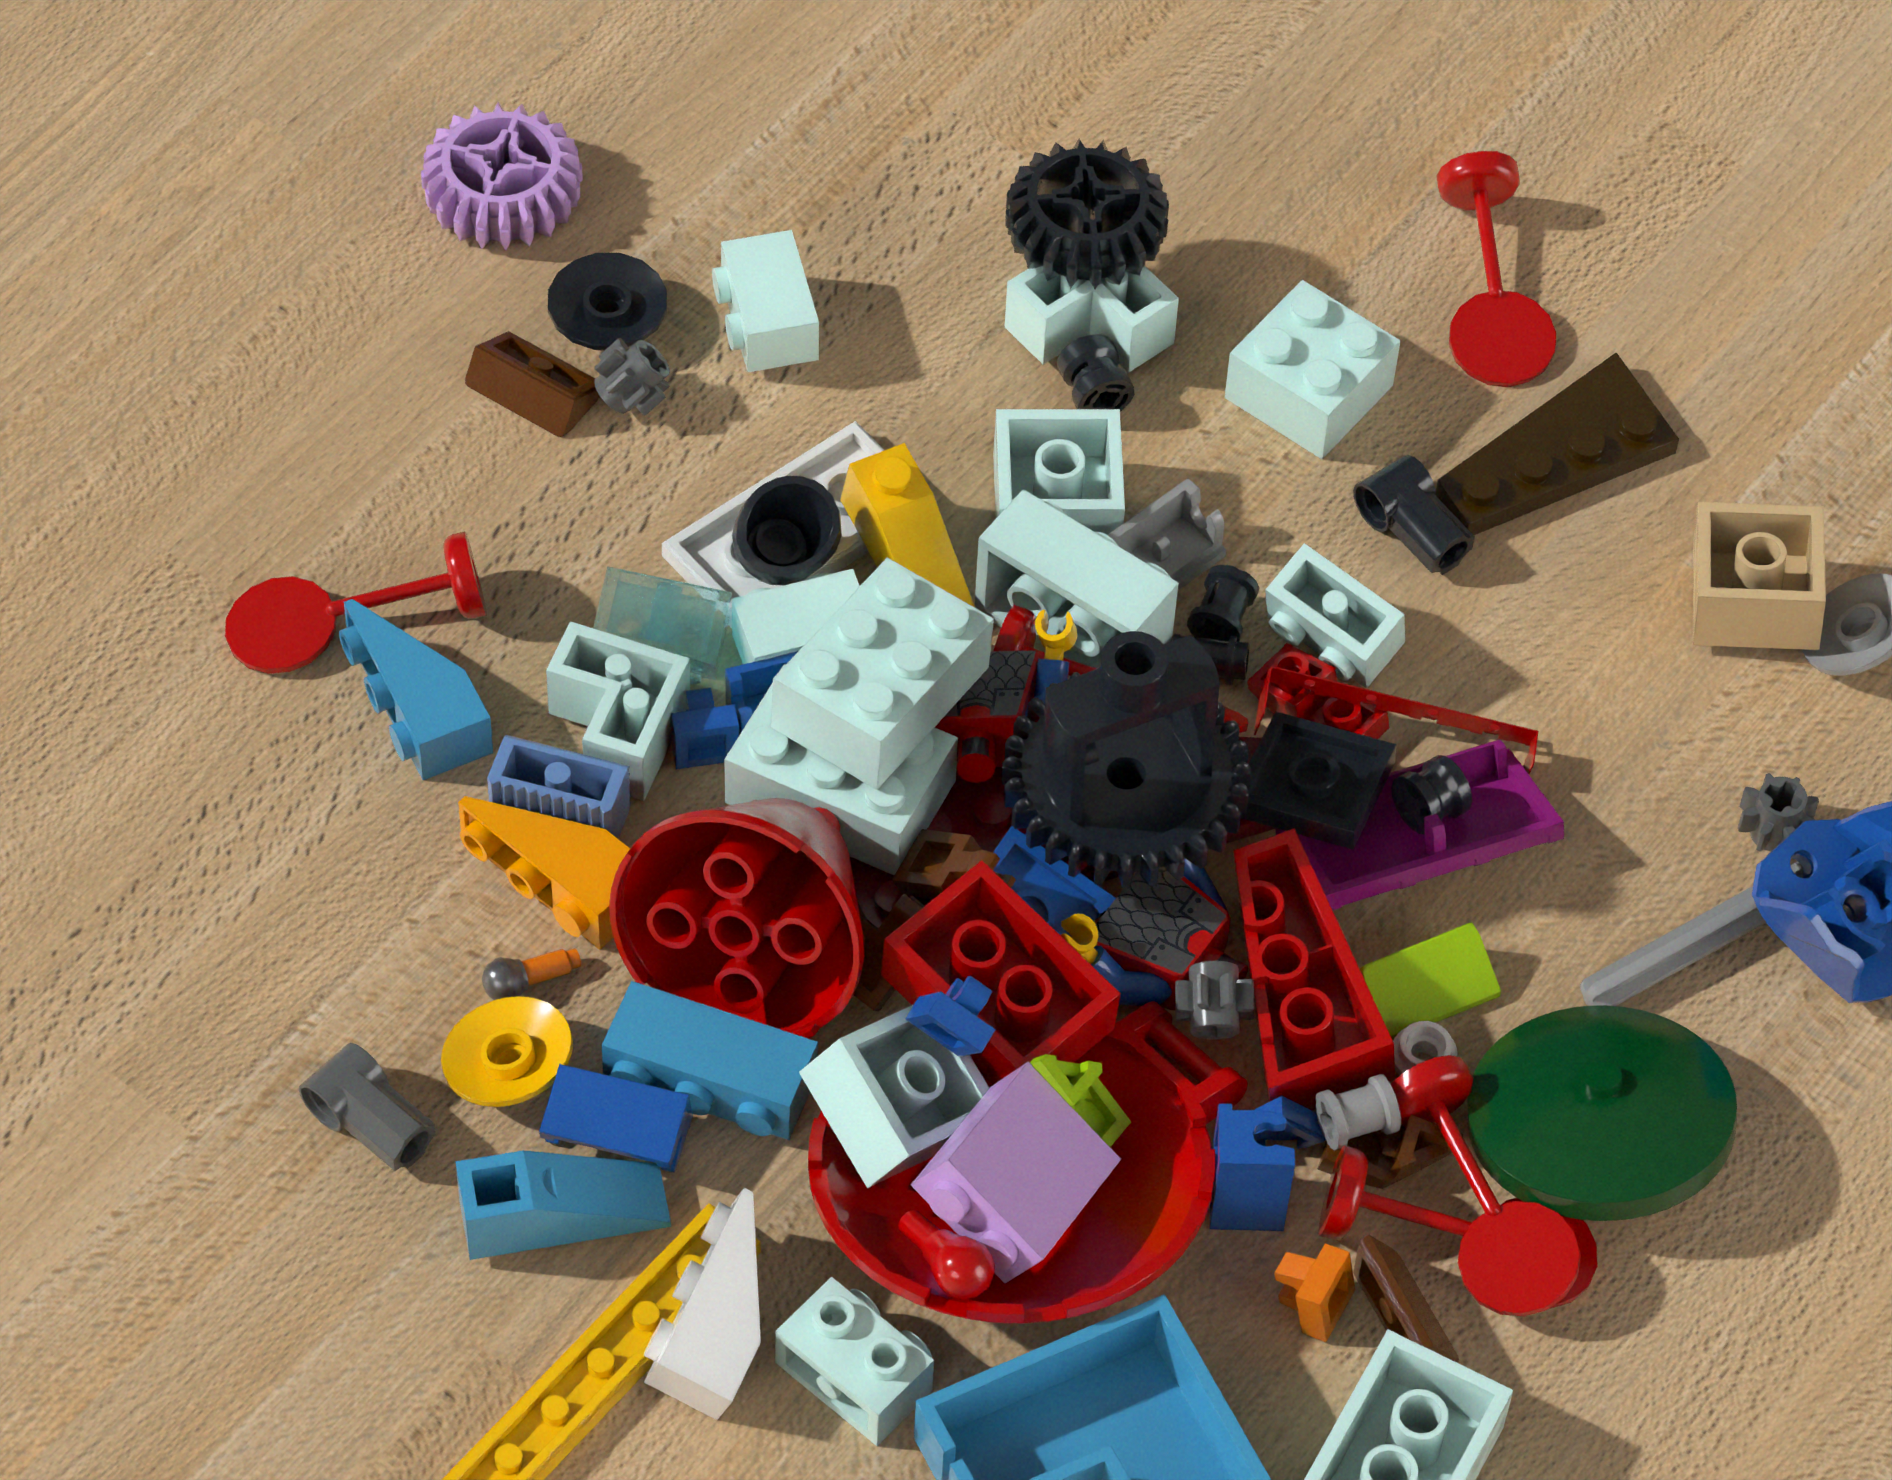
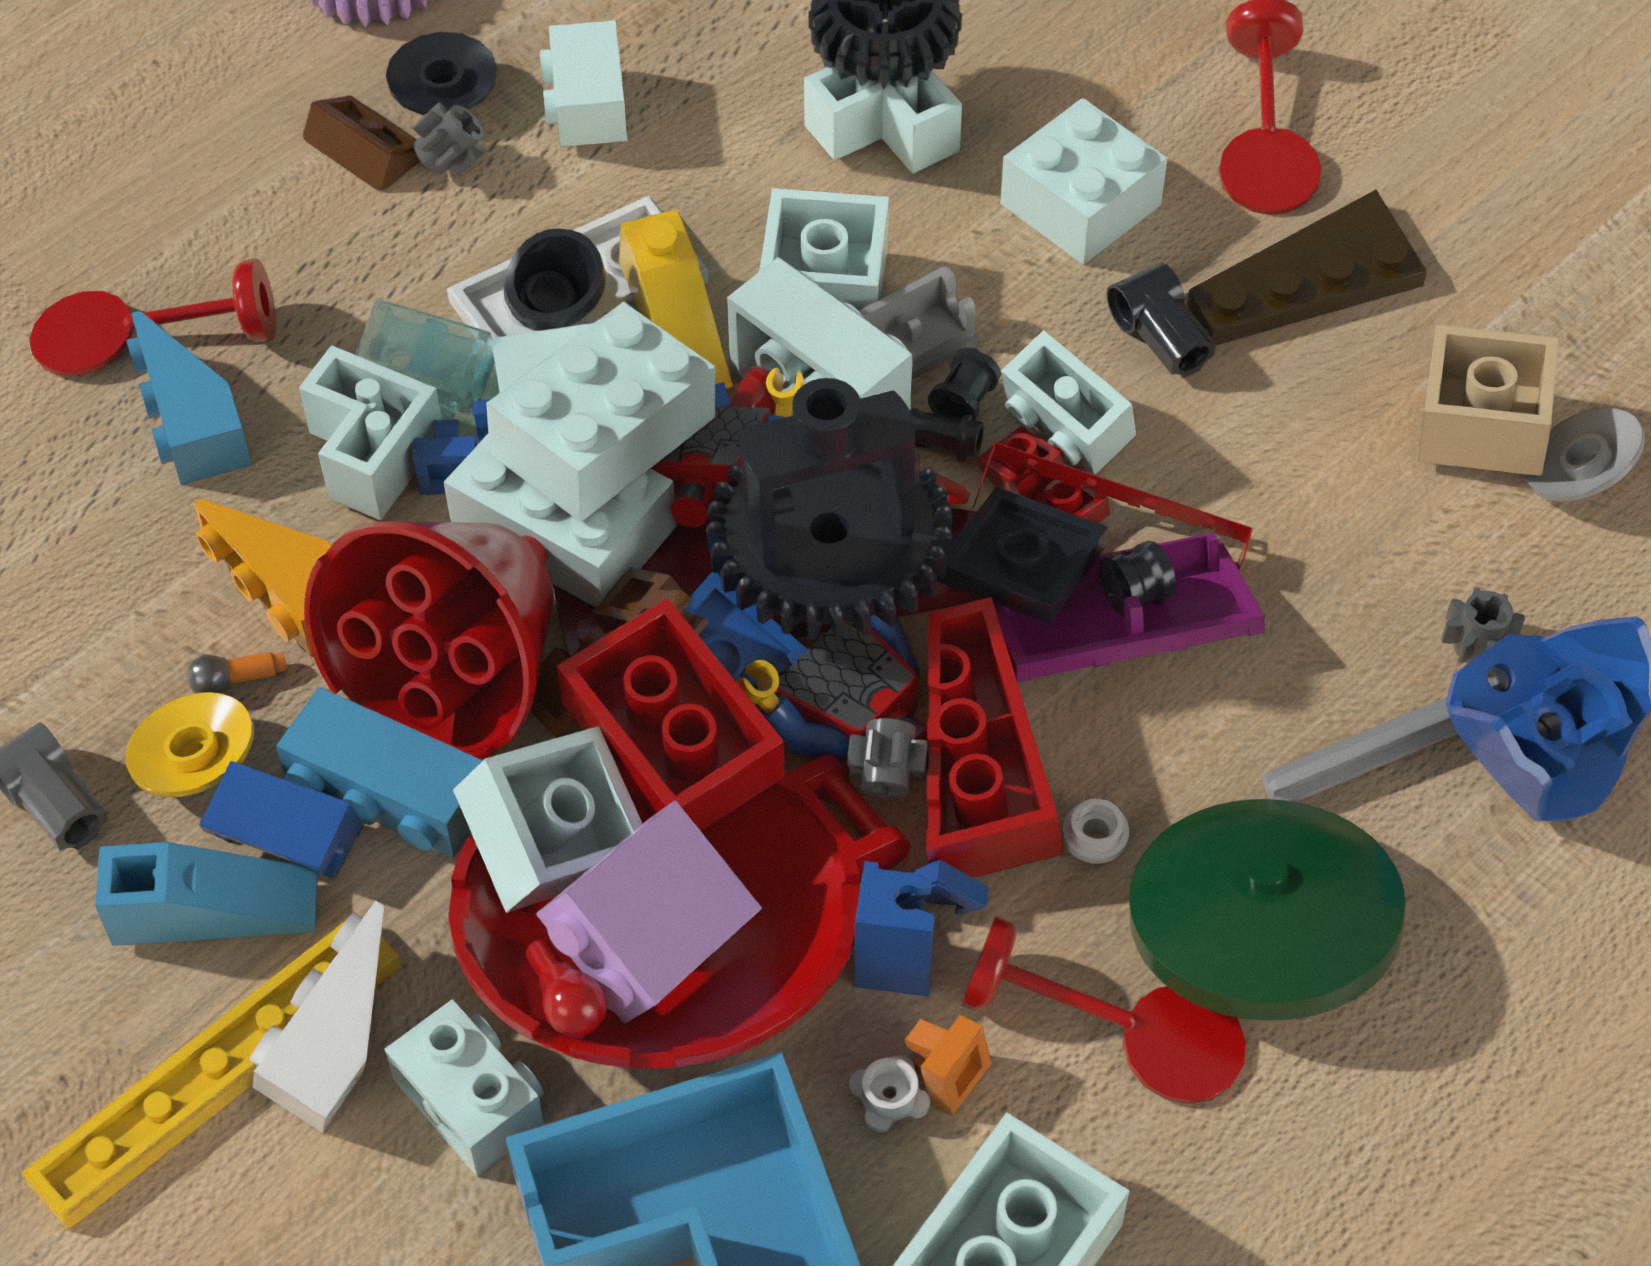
camera: 10 degrees right, 0 degrees up
medium blue brick [487,735,631,839] -> none
blue tile [905,976,996,1057] -> none
lime slope [1030,1054,1131,1147] -> none
black wheel [1057,334,1135,411] -> none
light grey bush [1315,1074,1401,1150] -> none
reddish brown slope [1317,1115,1464,1189] -> none
reddish brown slope [1353,1235,1459,1363] -> none
lime slope [1360,923,1501,1040] -> none
red piece [1391,1055,1581,1317] -> none
none -> white plate [849,1055,930,1132]

